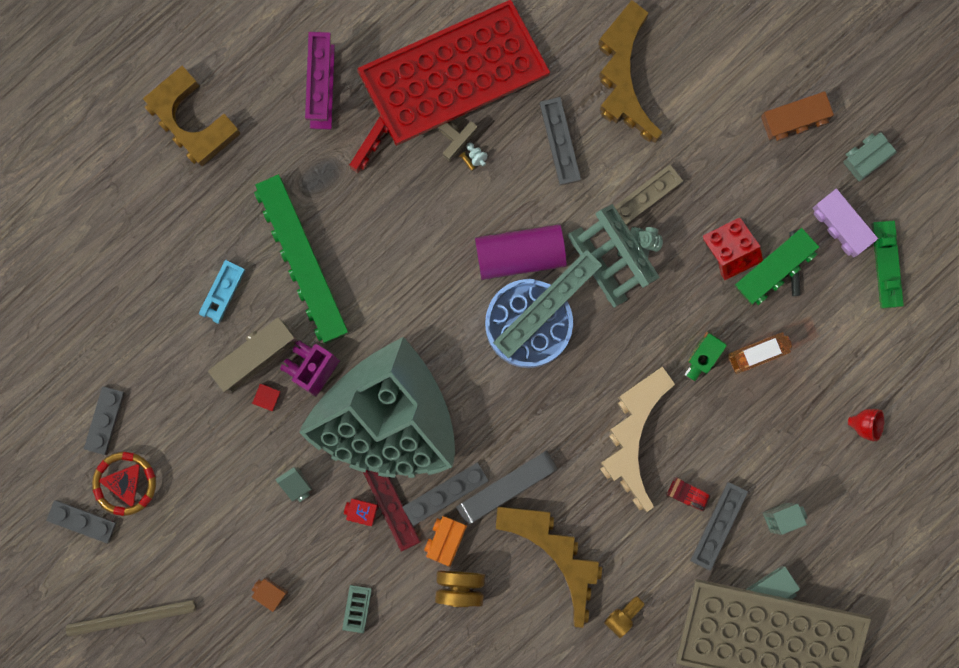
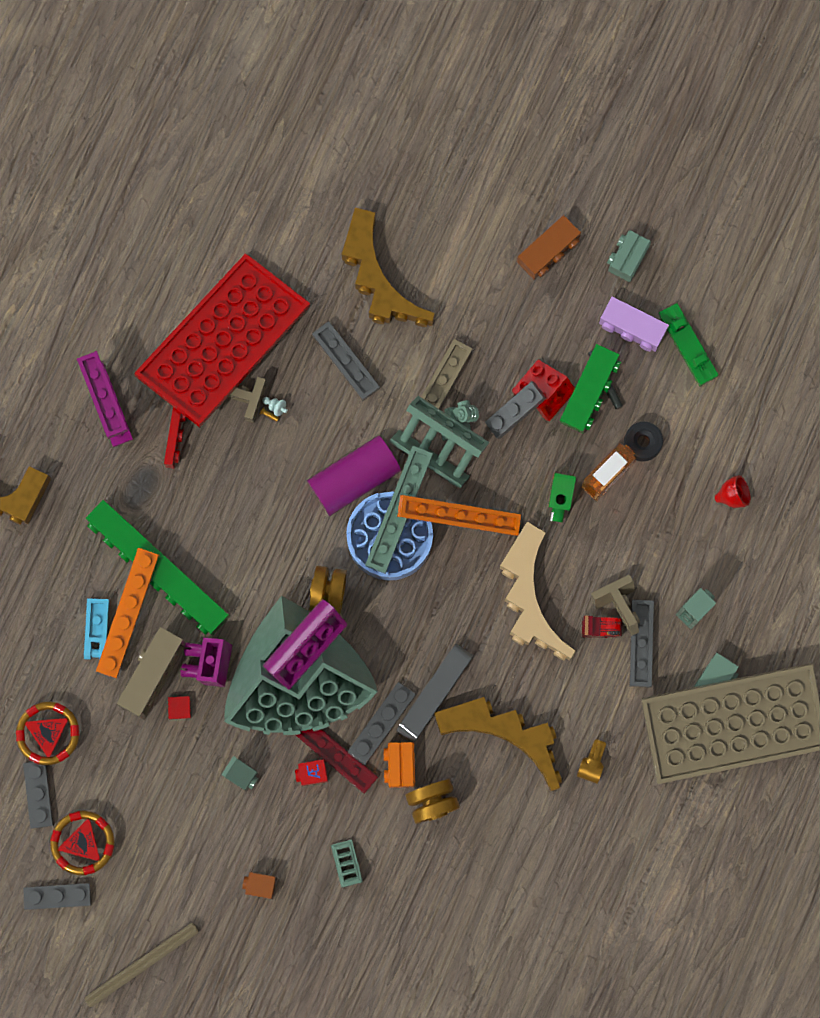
camera: 25 degrees left, 5 degrees down
none -> piece [16,702,80,765]
none -> orange plate [96,548,159,678]
none -> magenta brick [262,599,348,690]
none -> pearl gold wheel [309,566,347,614]
none -> orange plate [397,495,521,536]
none -> dark grey plate [485,381,547,439]
none -> dark tan bracket [591,574,640,636]
none -> black tyre [624,421,663,462]

